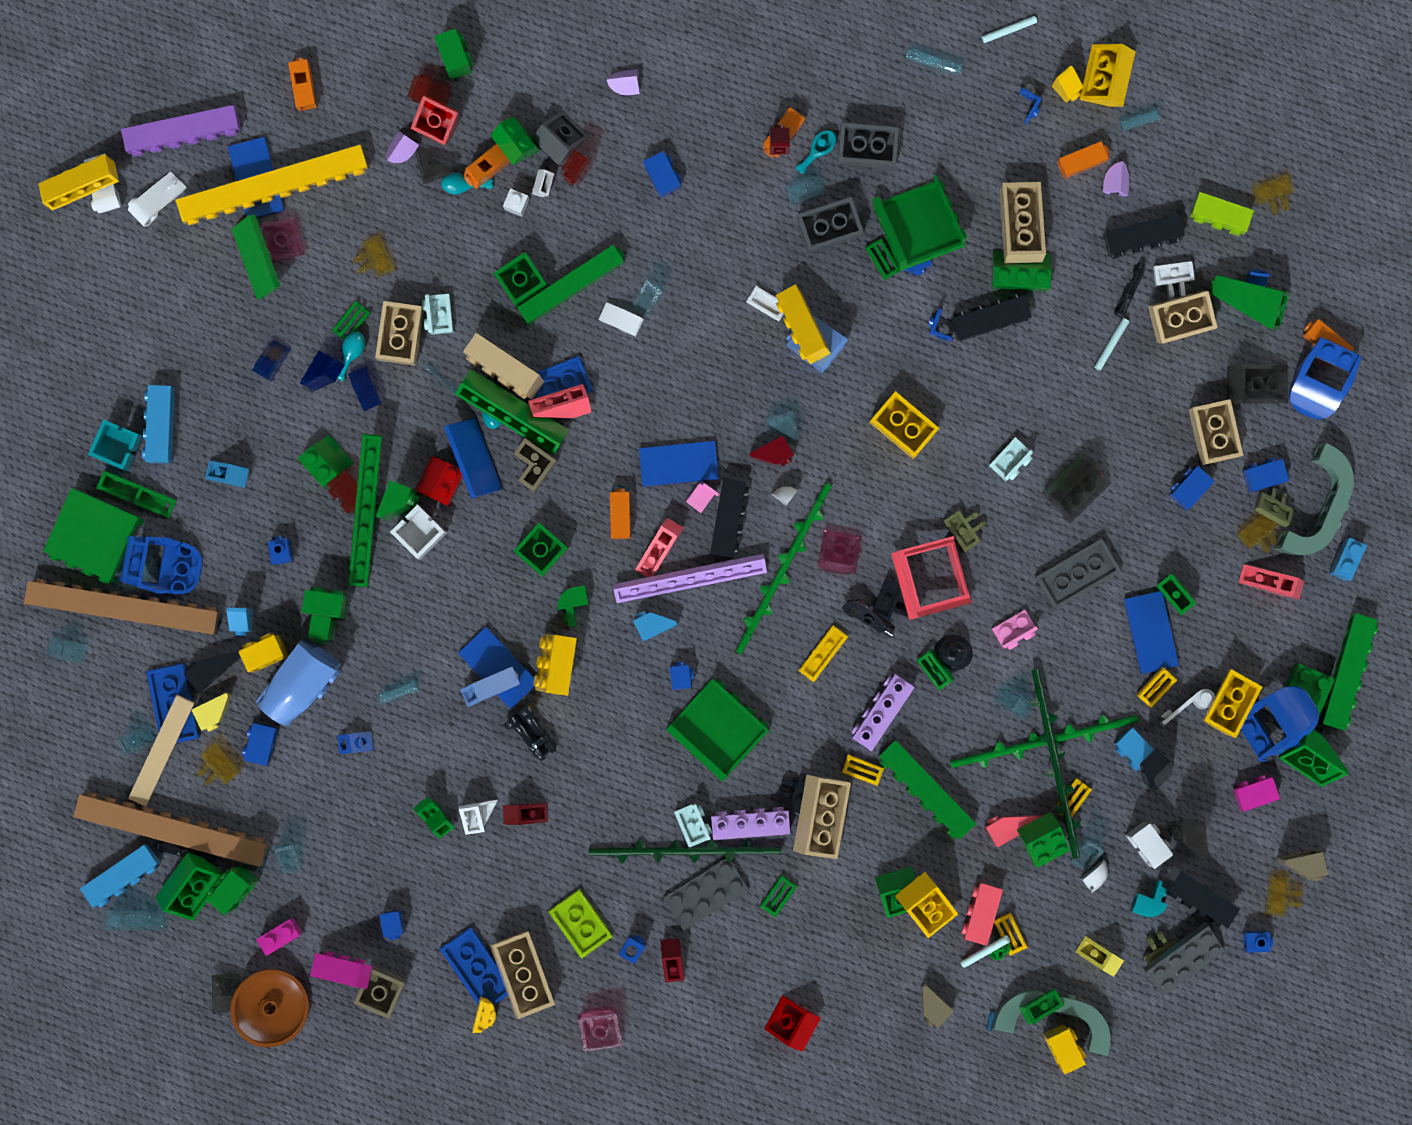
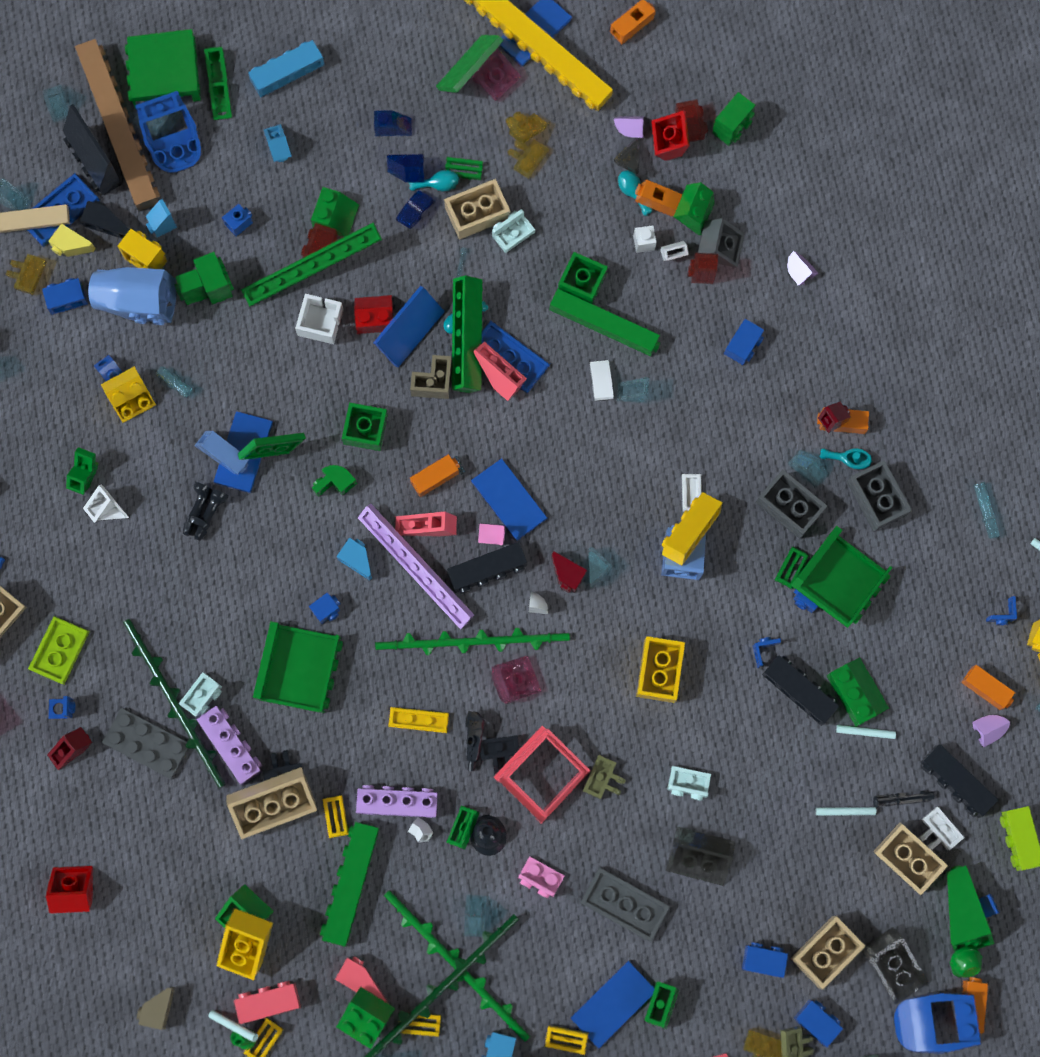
camera: 55 degrees right, 10 degrees down
teal piece [88,419,143,471] -> none
green slope [376,480,419,521] -> none
tan brick [463,333,544,400] -> none
dark red slope [503,803,548,825] -> none
yellow brick [533,633,577,696] -> none
green tile [760,875,797,918] -> none
tan brick [1000,182,1046,263] -> none
none -> black slope [62,104,122,195]
none -> yellow slope [101,366,156,423]
none -> green tile [238,432,306,460]
none -> white piece [408,817,433,842]
none -> clear yellow hinge [506,111,548,144]
none -> light aqua bar [836,725,896,739]
none -> green hat [949,946,982,978]

